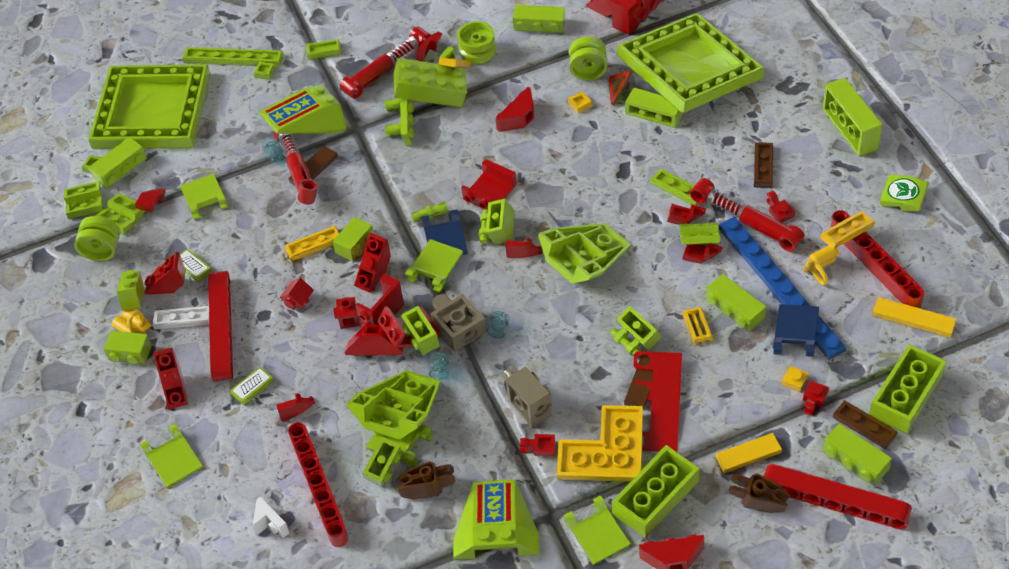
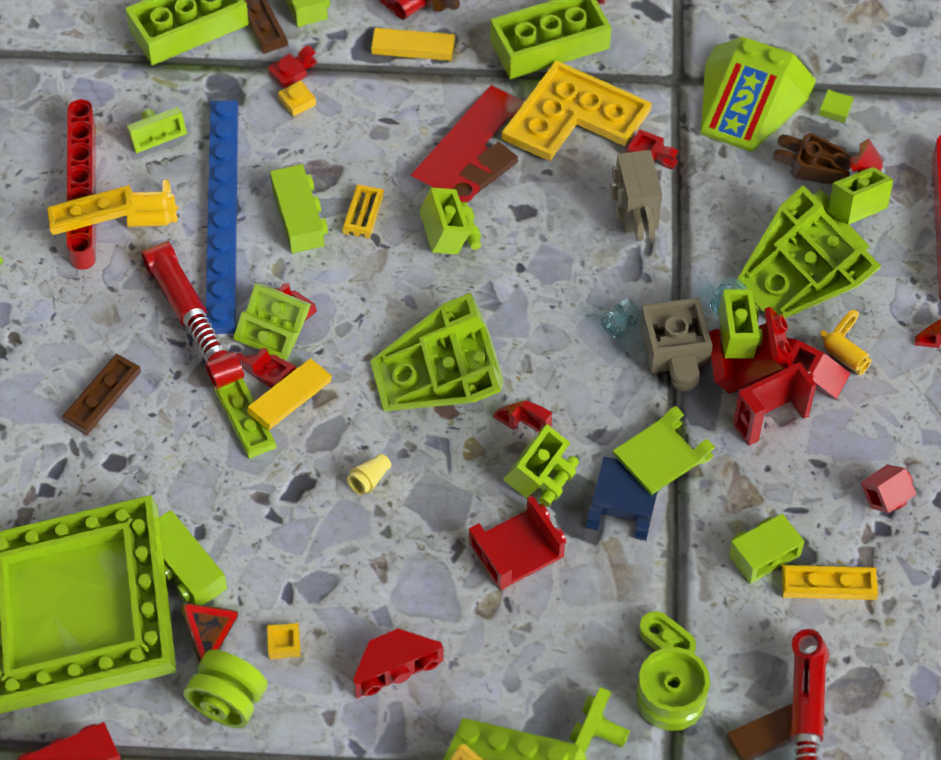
camera: 160 degrees left, 5 degrees up
red brick [333,297,360,329] -> none
red slope [354,232,391,293] -> none
lime pin [410,202,449,224] -> none
lime flag [564,496,630,566] -> none
red plate [766,190,796,223] -> none
dark blue flag [773,304,819,357] -> none
yellow tile [872,297,956,338] -> none
none -> lime tile [127,107,187,153]
none -> yellow tile [247,358,332,431]
none -> light yellow cone [347,454,391,495]
none -> lime wheel [636,647,710,731]
none -> lime plate [639,611,697,654]
none -> lime tile [819,90,854,123]
none -> yellow piece [820,309,872,375]
none -> red slope [850,138,884,173]

